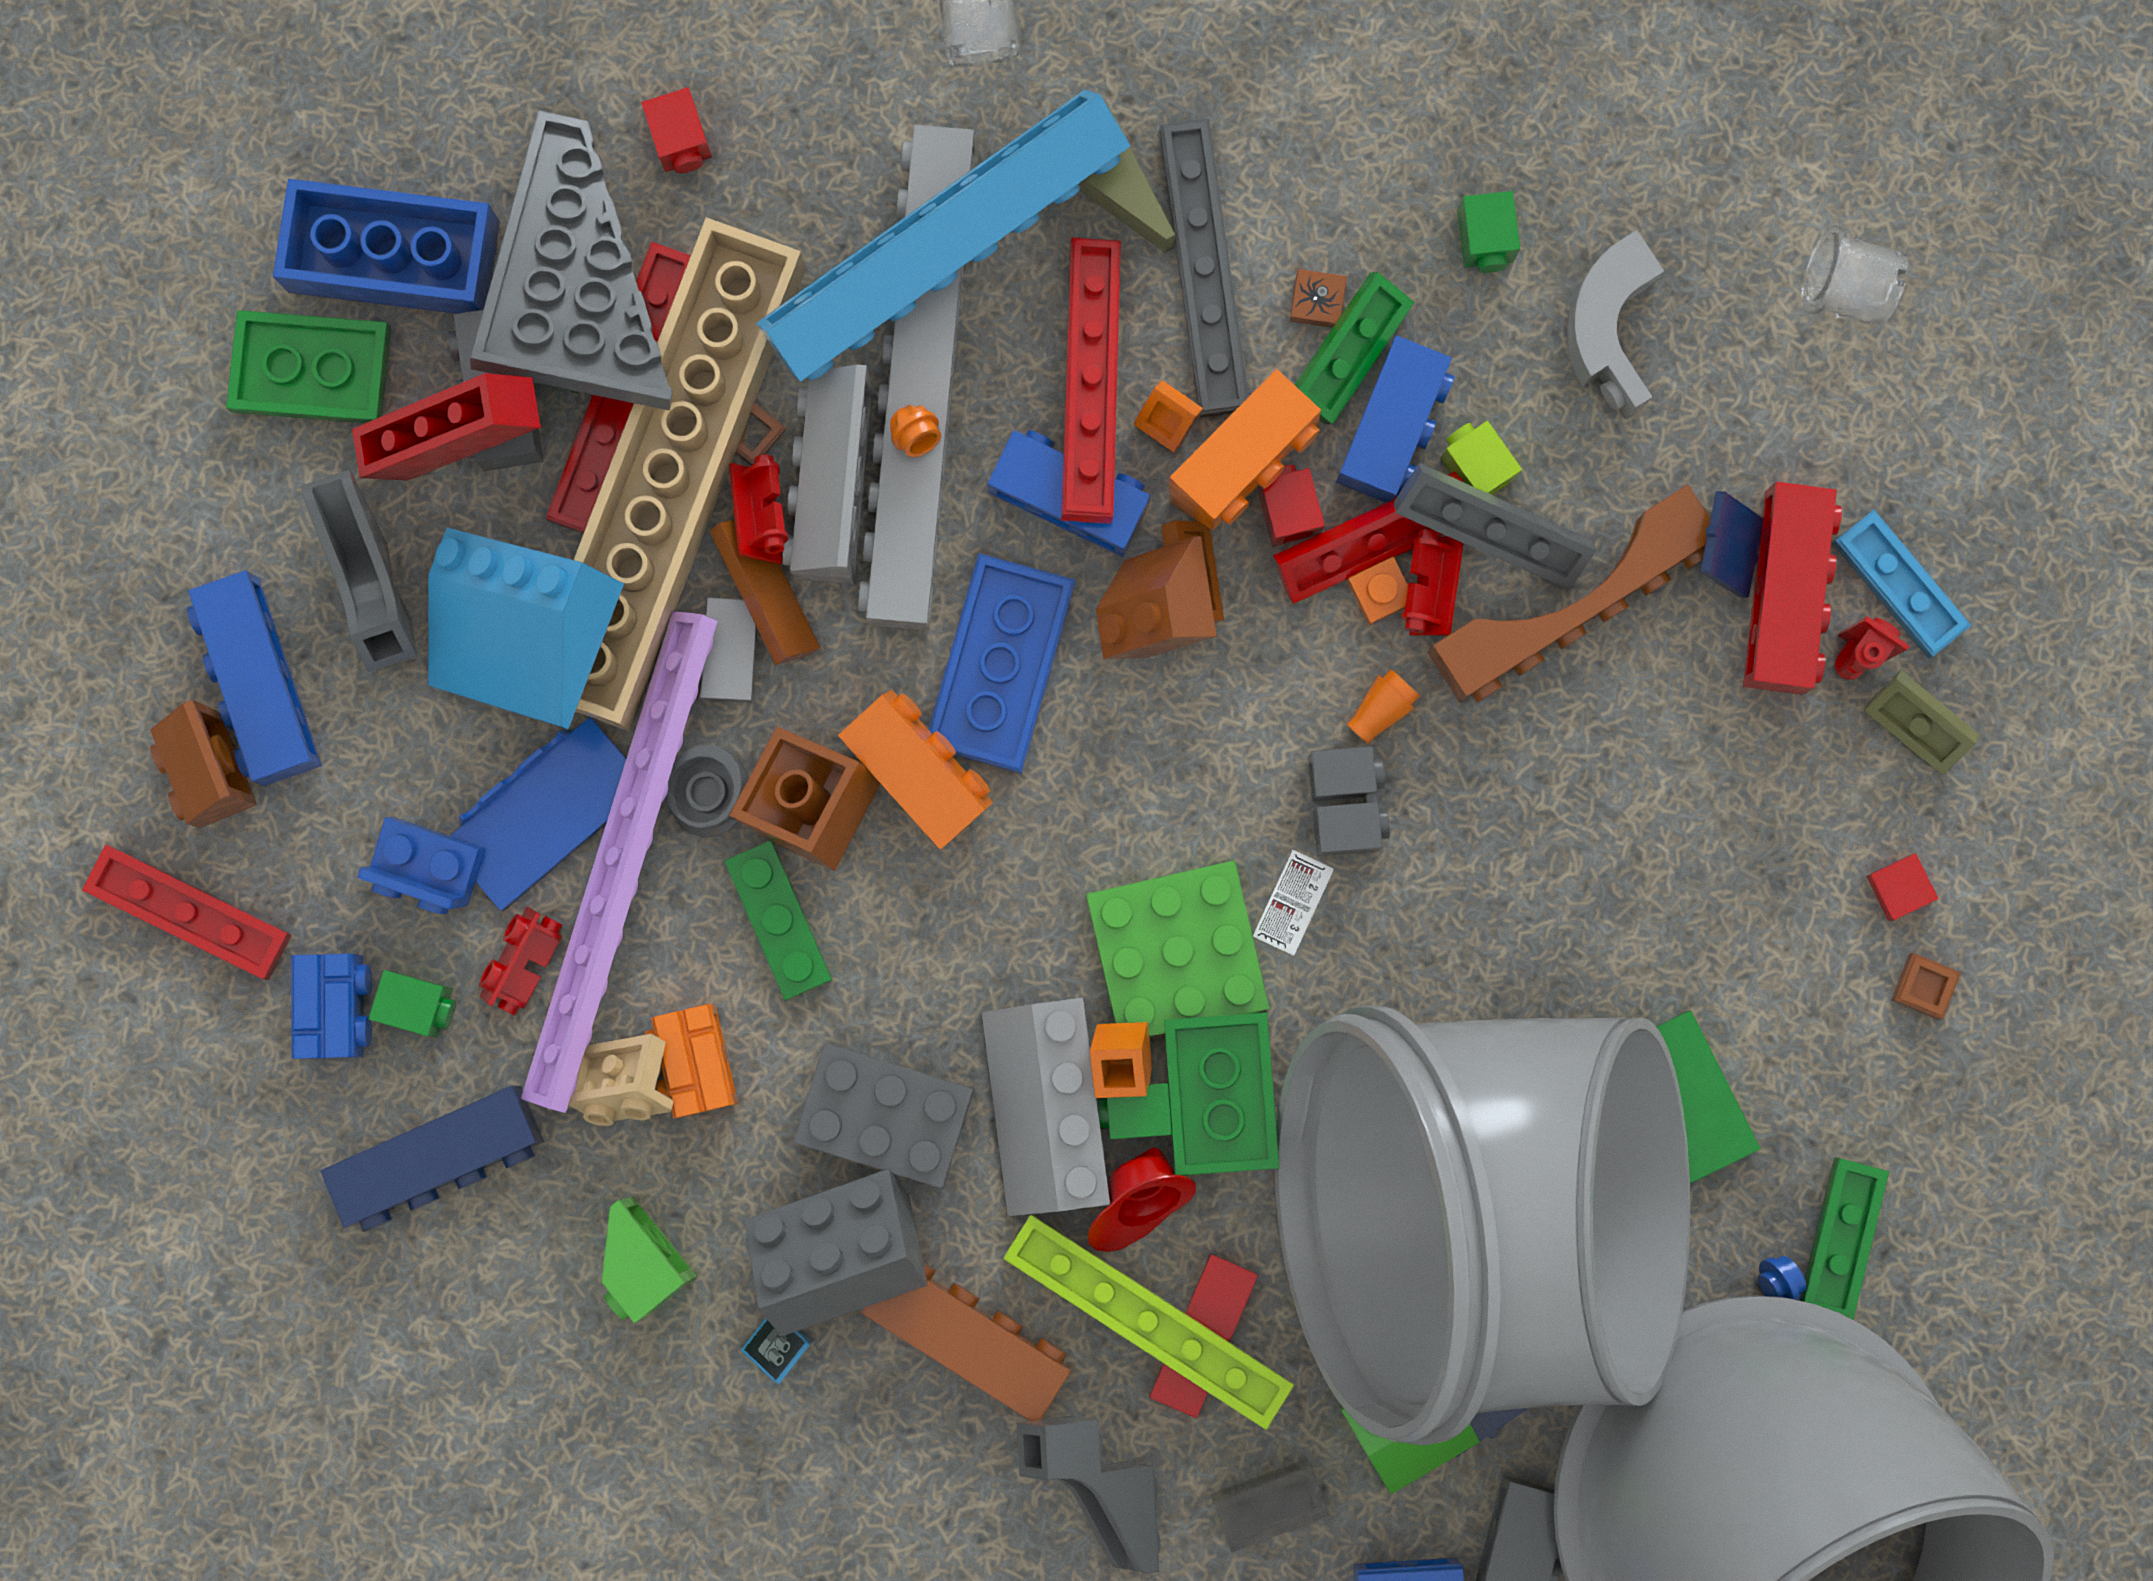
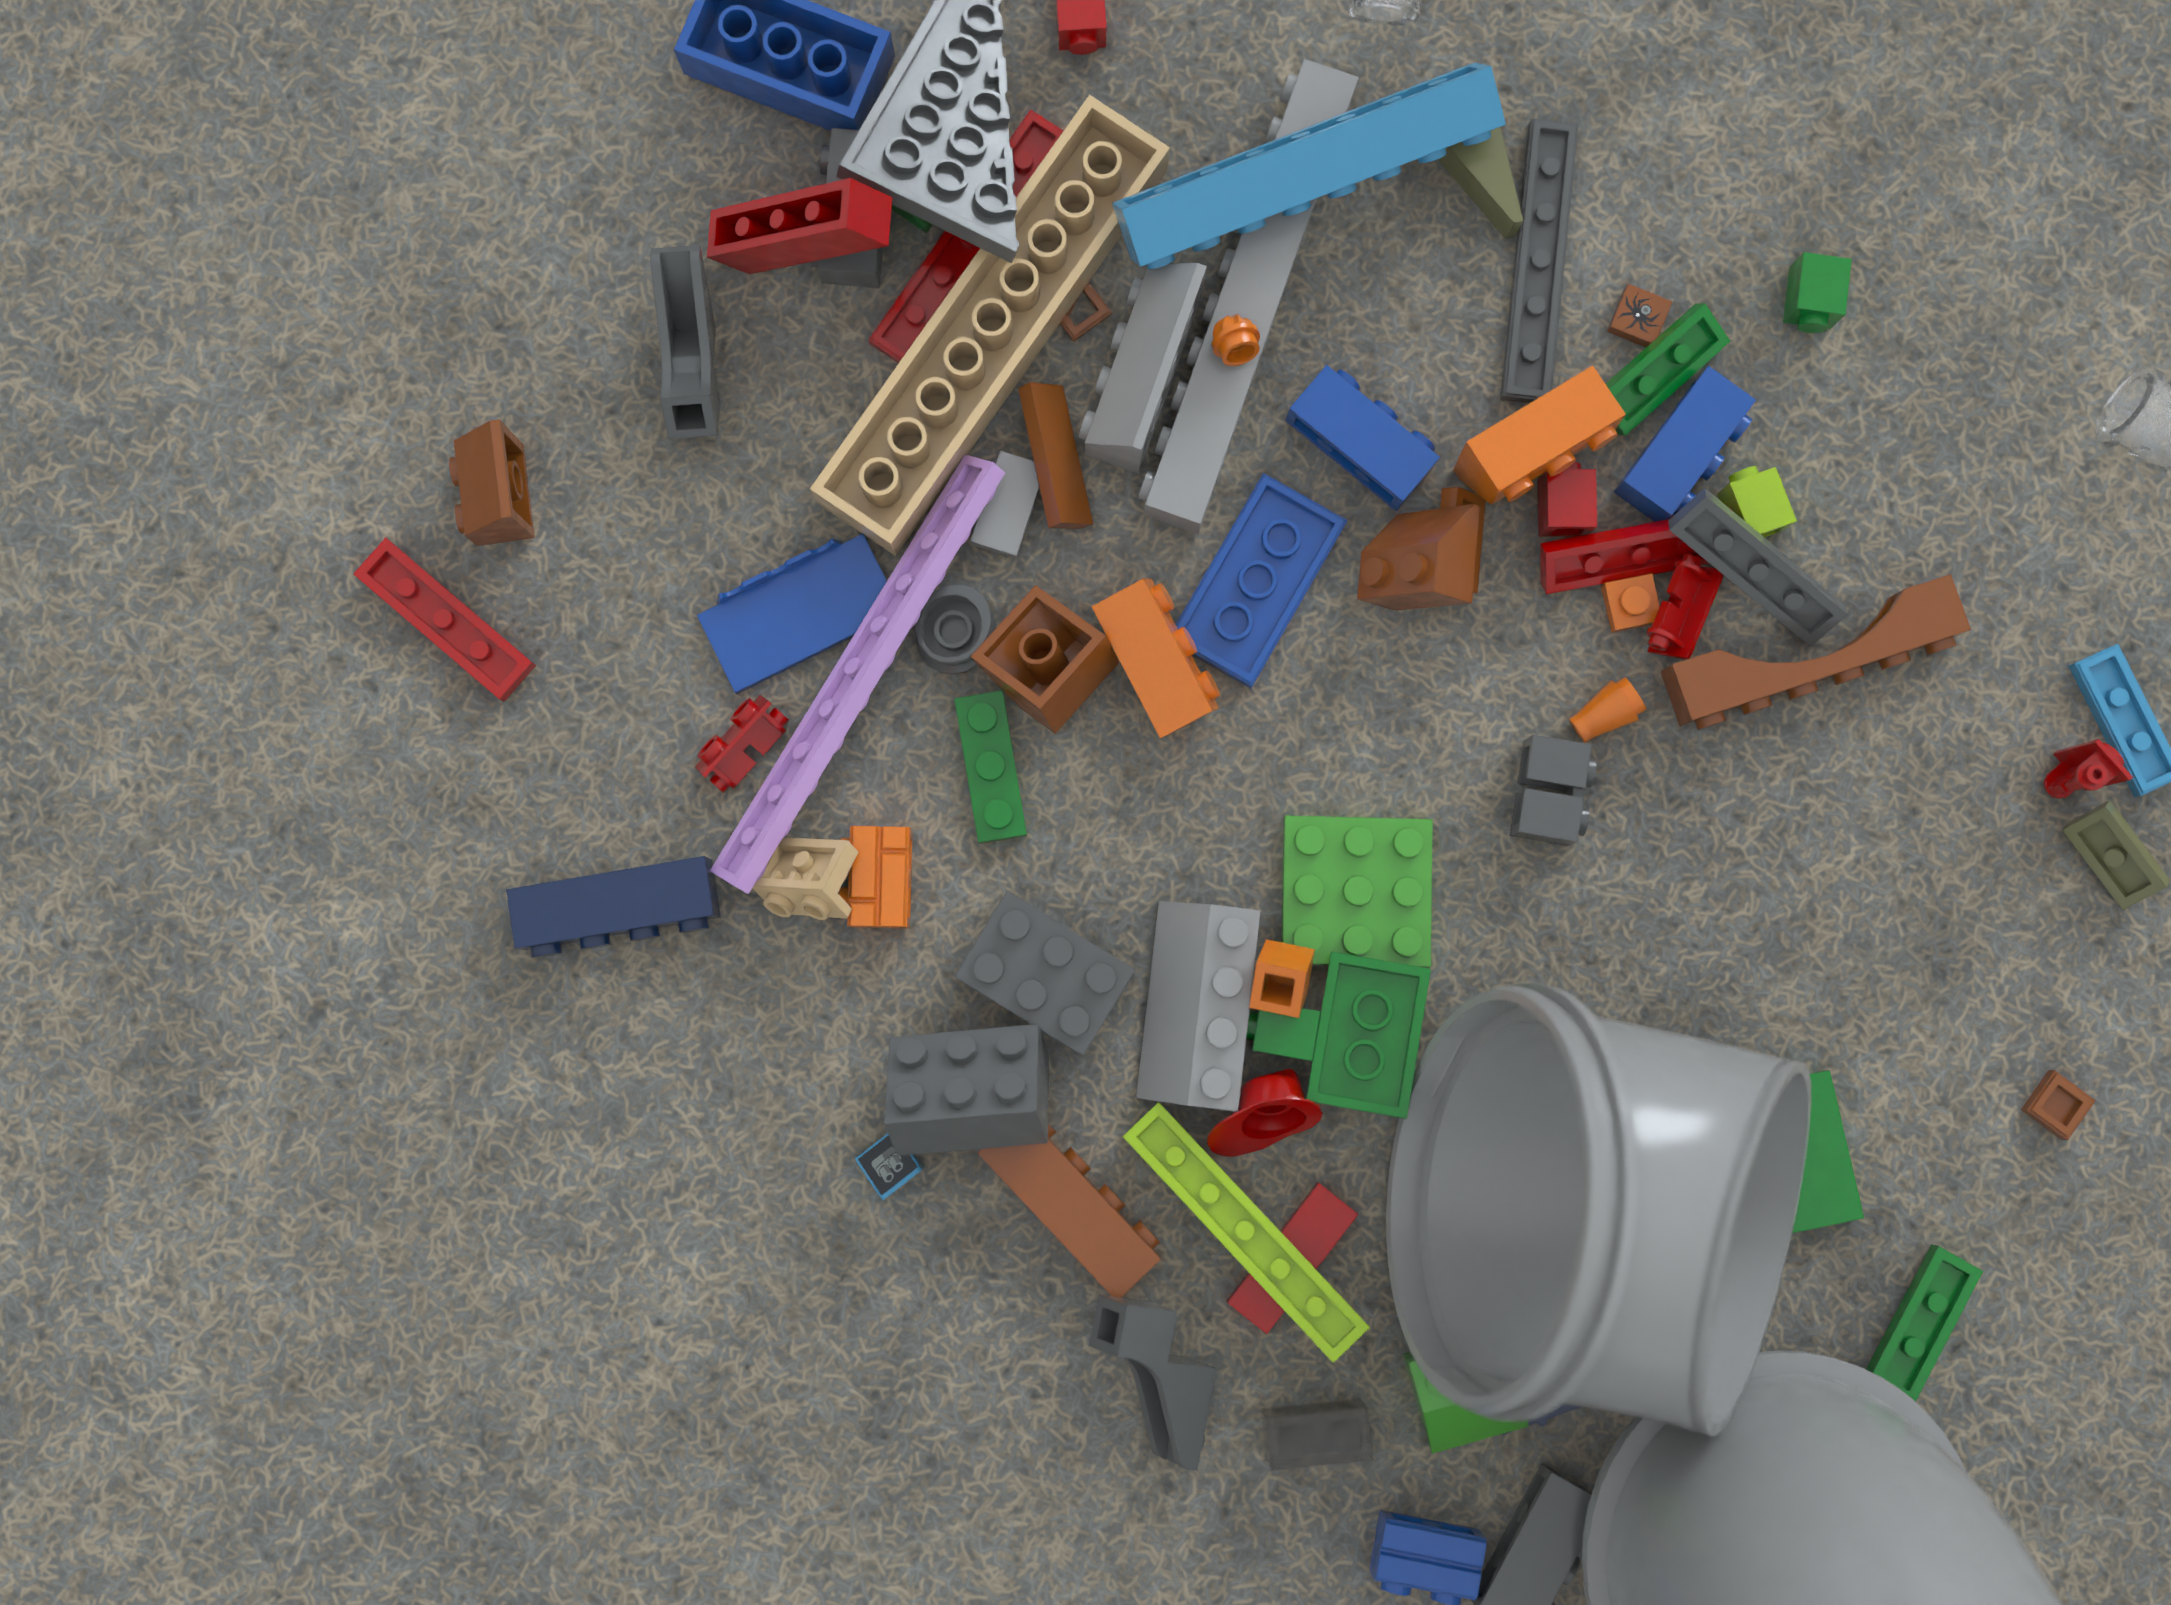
camera: 15 degrees right, 0 degrees up
blue brick [187,570,322,786] -> none
green plate [226,310,391,423] -> none
blue brick [291,954,372,1059] -> none
blue bracket [357,816,485,914] -> none
green brick [369,970,456,1037] -> none
dark azure slope [428,528,624,729] -> none
bright green slope [602,1196,697,1324] -> none
red hinge [729,454,789,564] -> none
red tile [1061,237,1121,524] -> none
orange plate [1133,380,1203,453] -> none
white sticker [1253,850,1334,956] -> none
light grey arch [1567,230,1664,418] -> none
dark blue piece [1701,491,1763,598] -> none
red brick [1743,481,1842,695] -> none
blue plate [1758,1256,1806,1300] -> none
red tile [1866,853,1939,921] -> none

